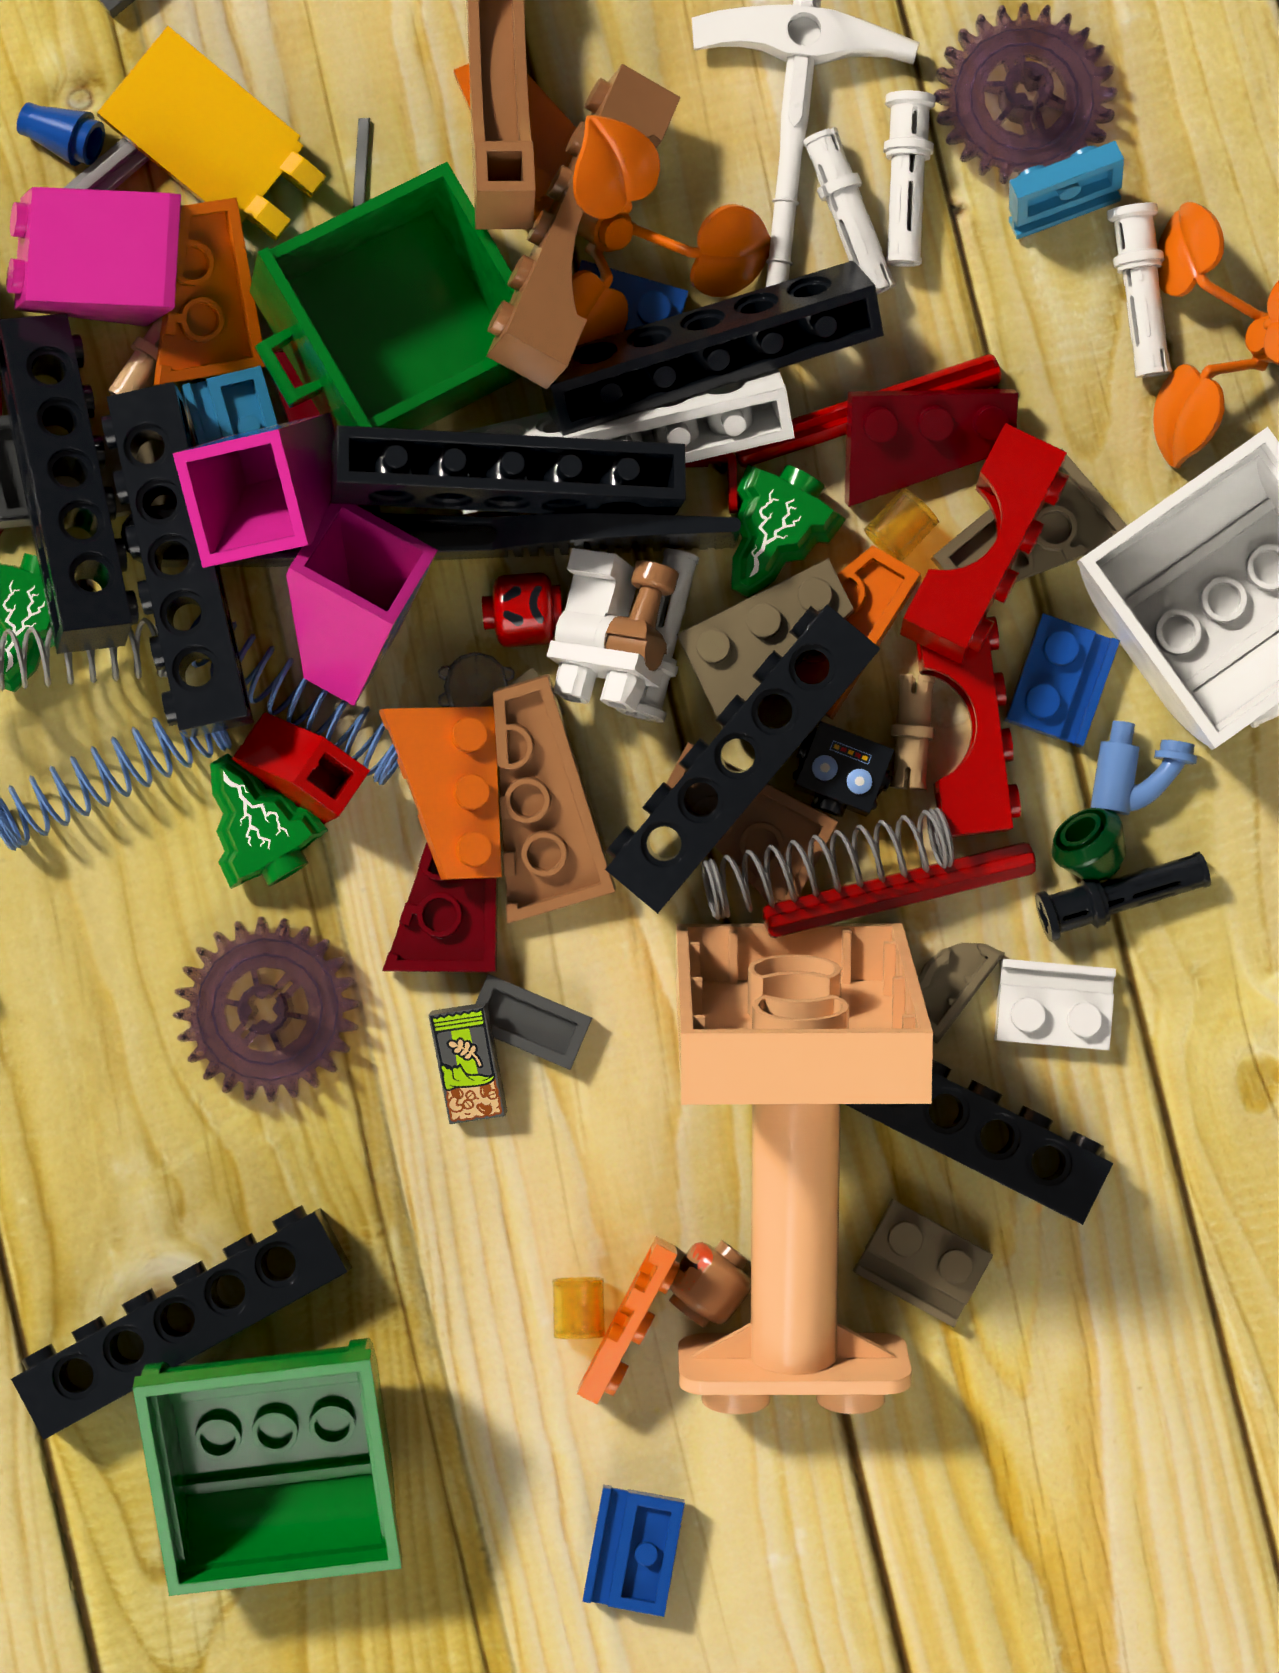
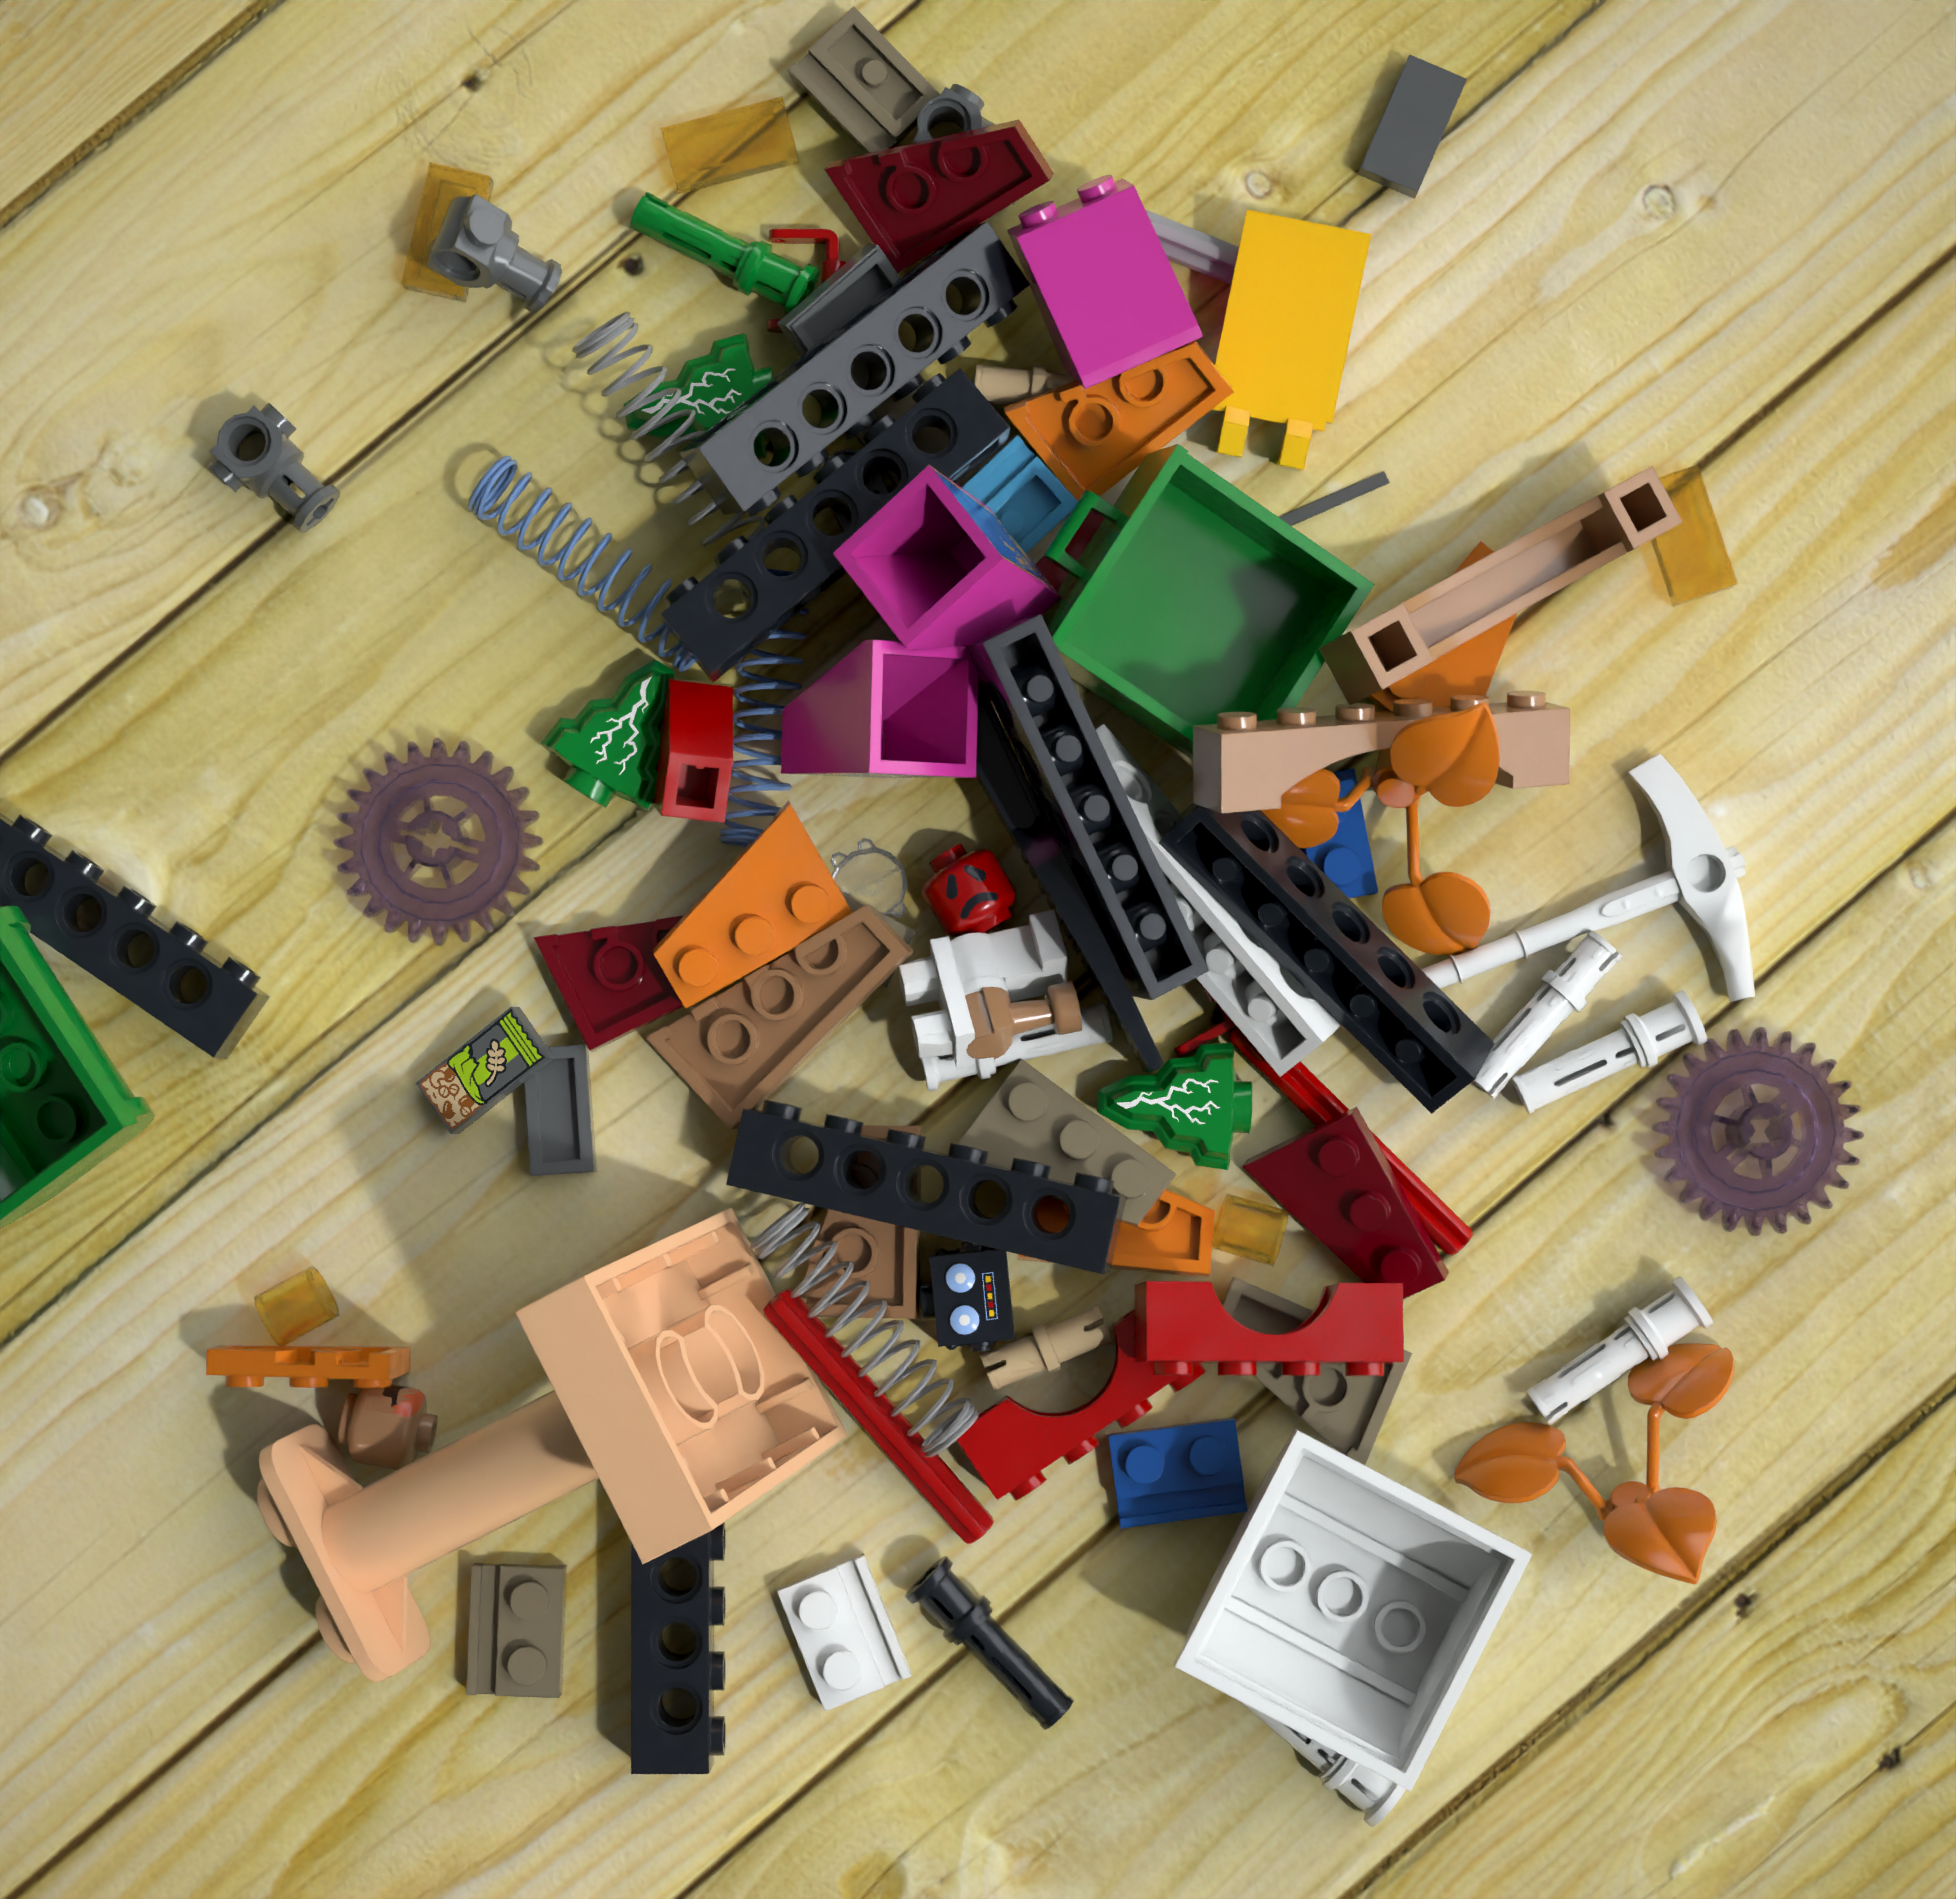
camera: 65 degrees right, 0 degrees up
blue cone [17,102,105,166] -> none
blue plate [582,1484,685,1617] -> none
dark tan tile [918,943,1005,1044] -> none
dark azure plate [1009,141,1124,240] -> none
dark green cone [1051,808,1126,881] -> none
medium blue plant [1090,721,1197,815] -> none

